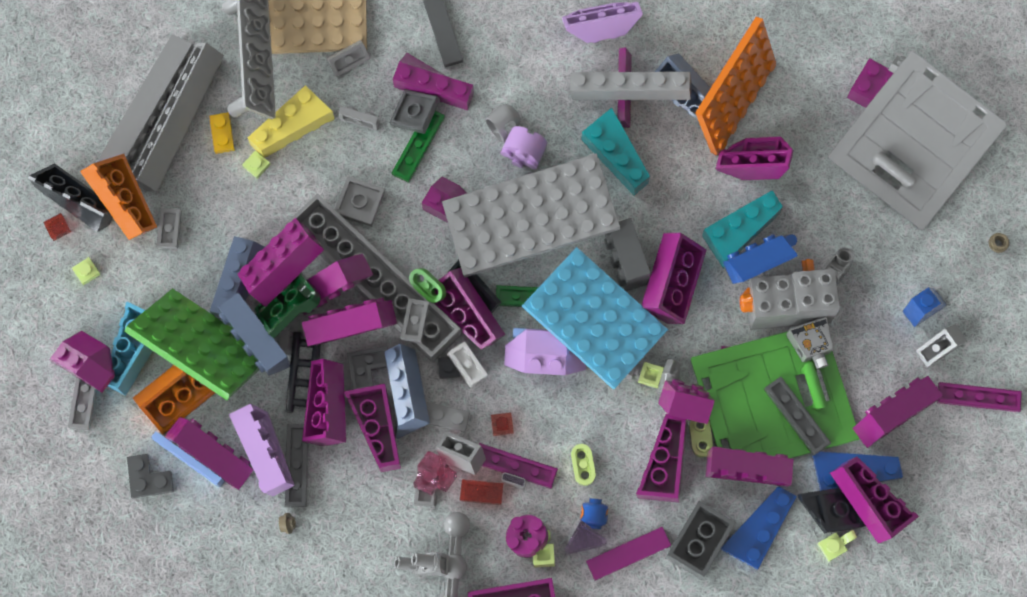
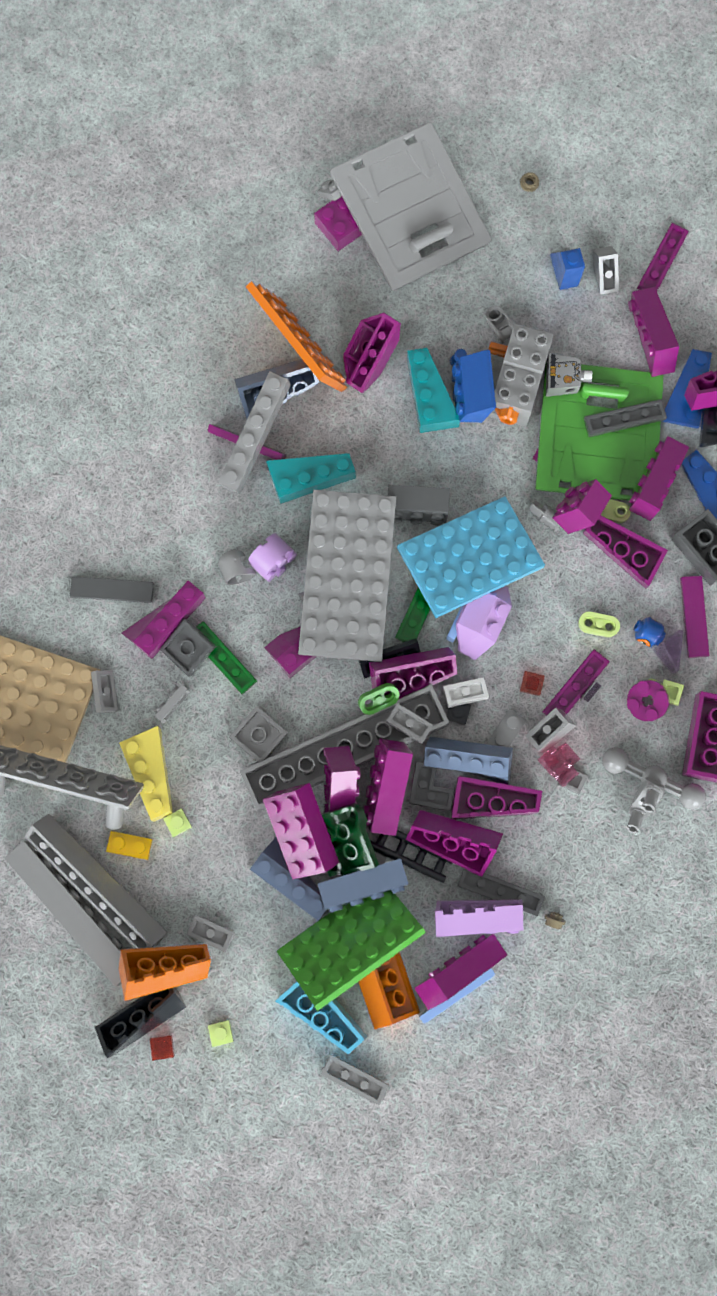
camera: 70 degrees left, 5 degrees up
magenta wedge [49,331,115,393] -> none
dark grey plate [127,454,174,499] -> none
clear red plate [460,479,504,505] -> none
lavender wedge [562,2,643,43] -> none
yellowish green plate [638,362,664,389] -> none
magenta brick [642,233,707,324] -> none

